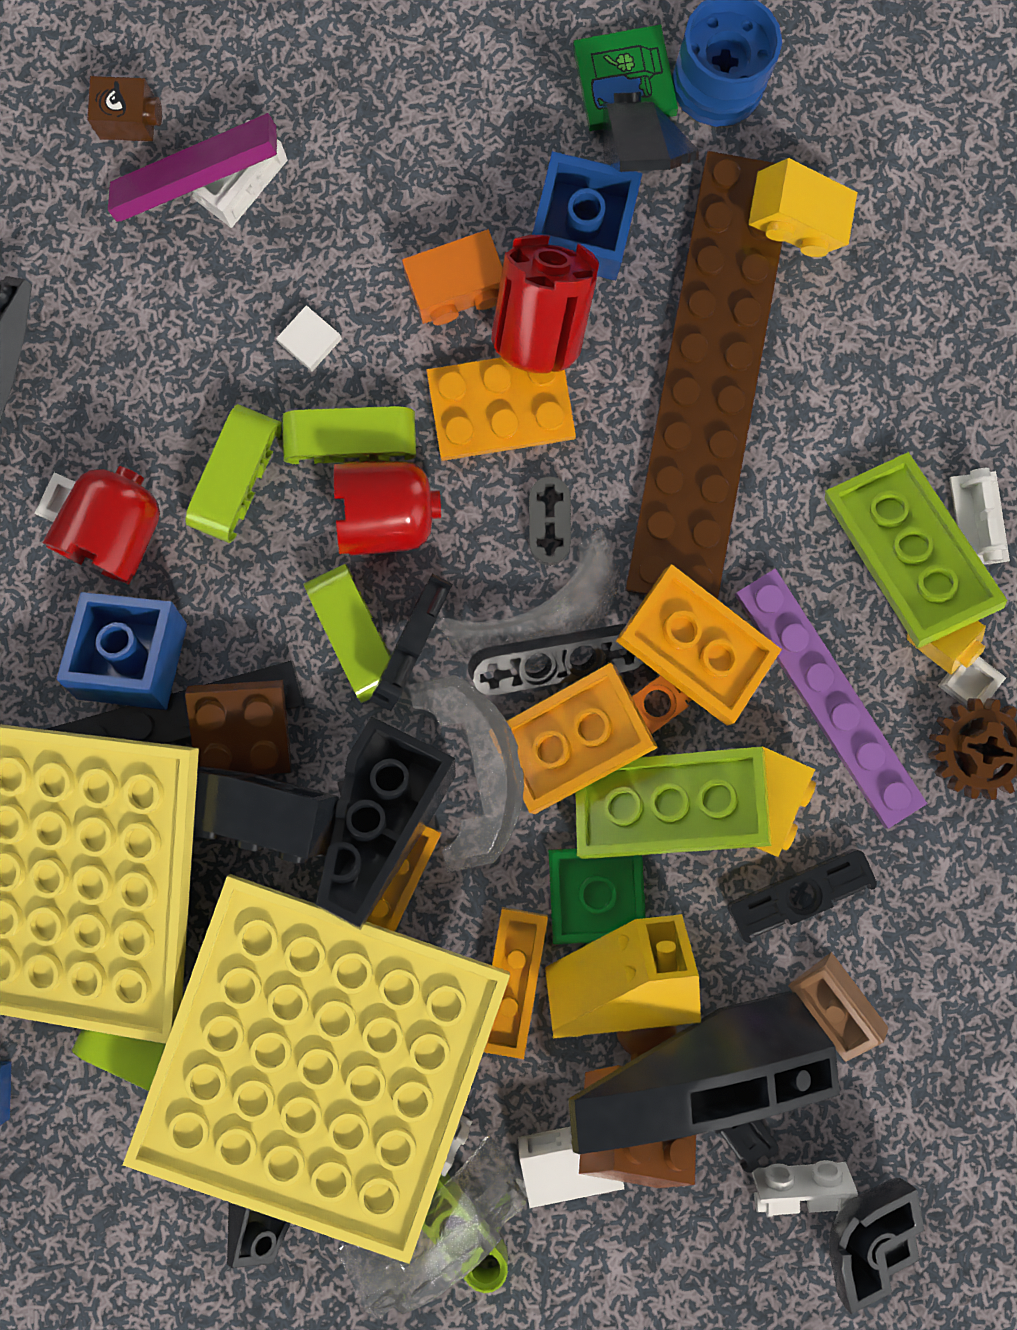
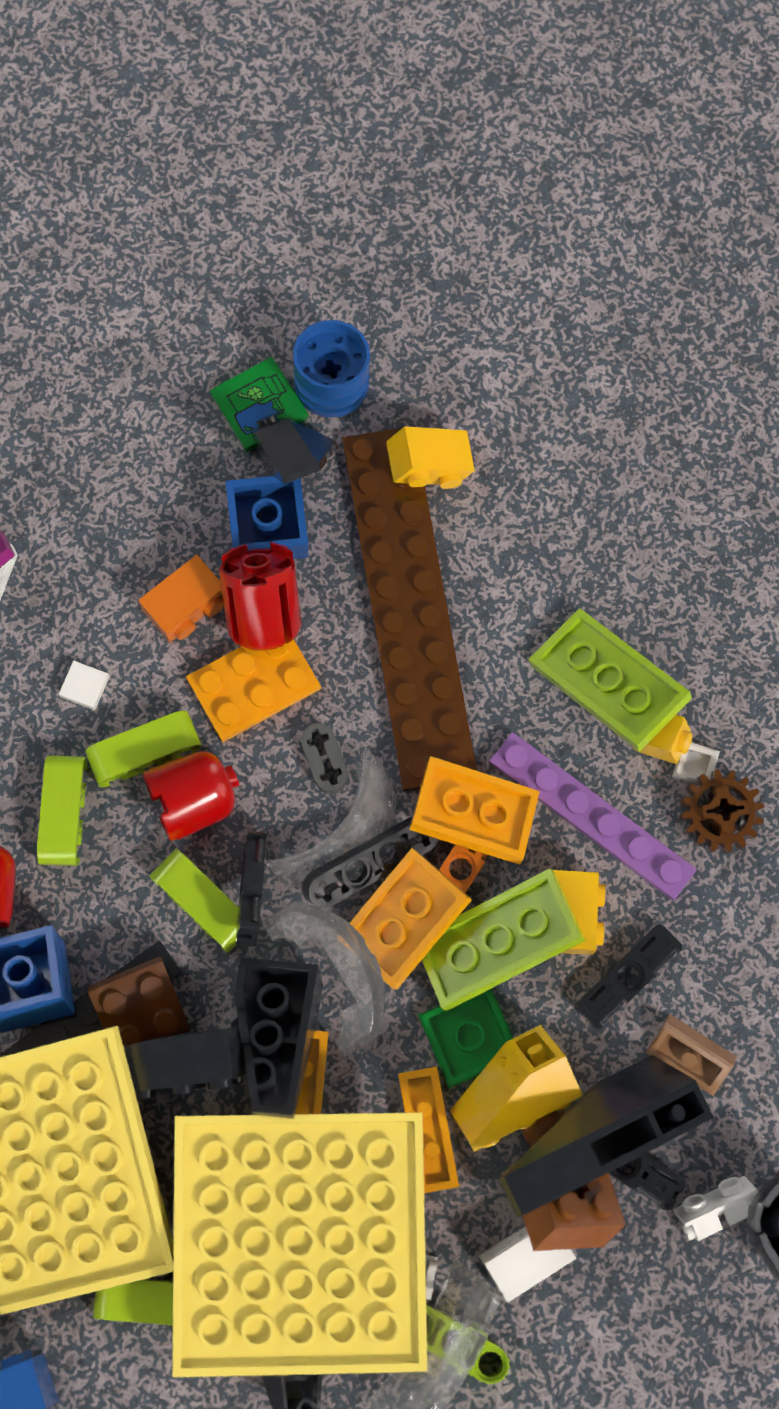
camera: 25 degrees left, 10 degrees down
white hinge [949,468,1010,565] -> none

